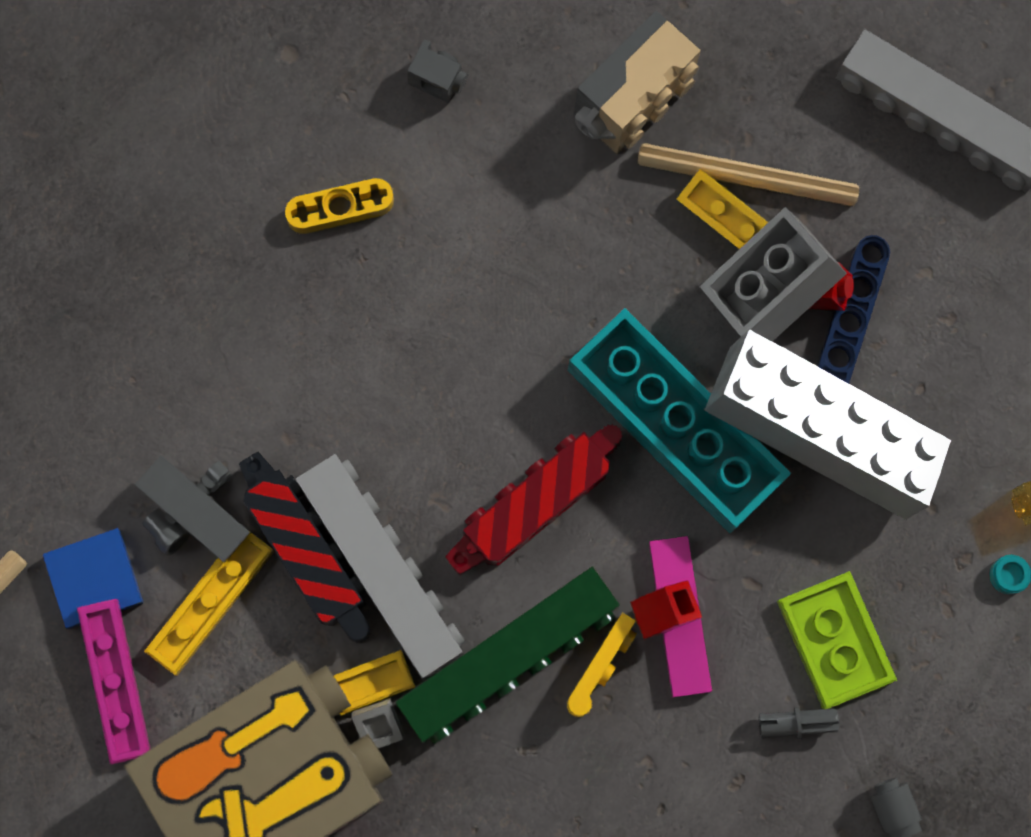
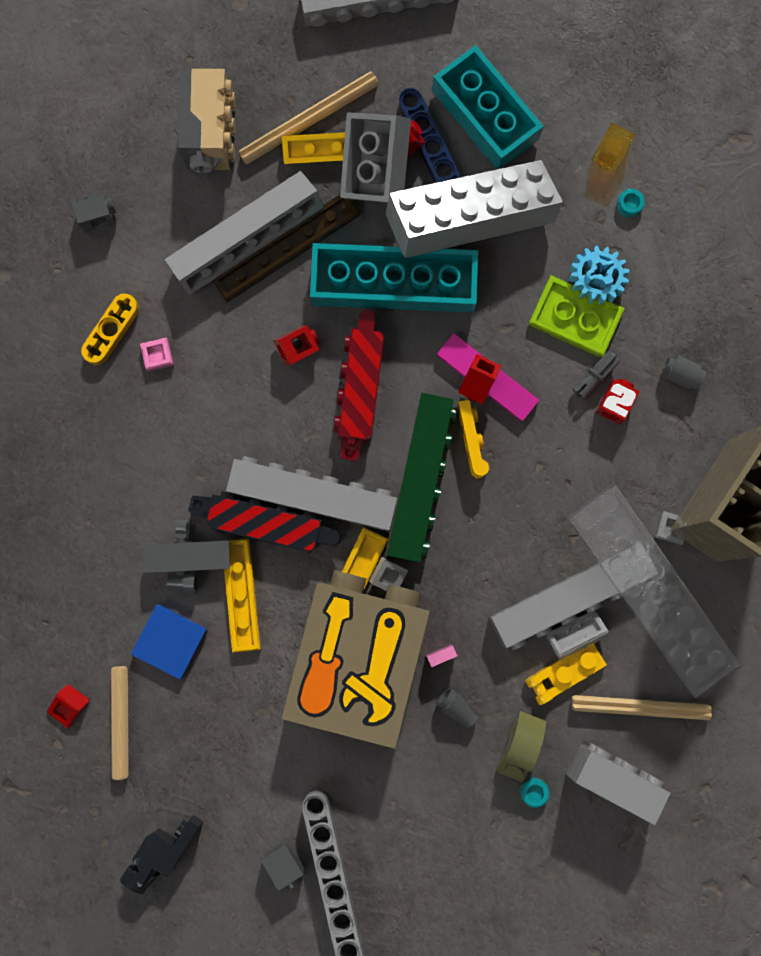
camera: 40 degrees left, 5 degrees up
dark pink tile [77,599,150,765] -> none
none -> bright pink tile [140,337,174,372]
none -> light grey brick [164,171,324,295]
none -> dark brown tile [212,195,360,303]
none -> red brick [273,325,319,365]
none -> teal brick [432,45,544,170]
none -> medium azure gear [569,246,629,305]
none -> brick [595,379,640,424]

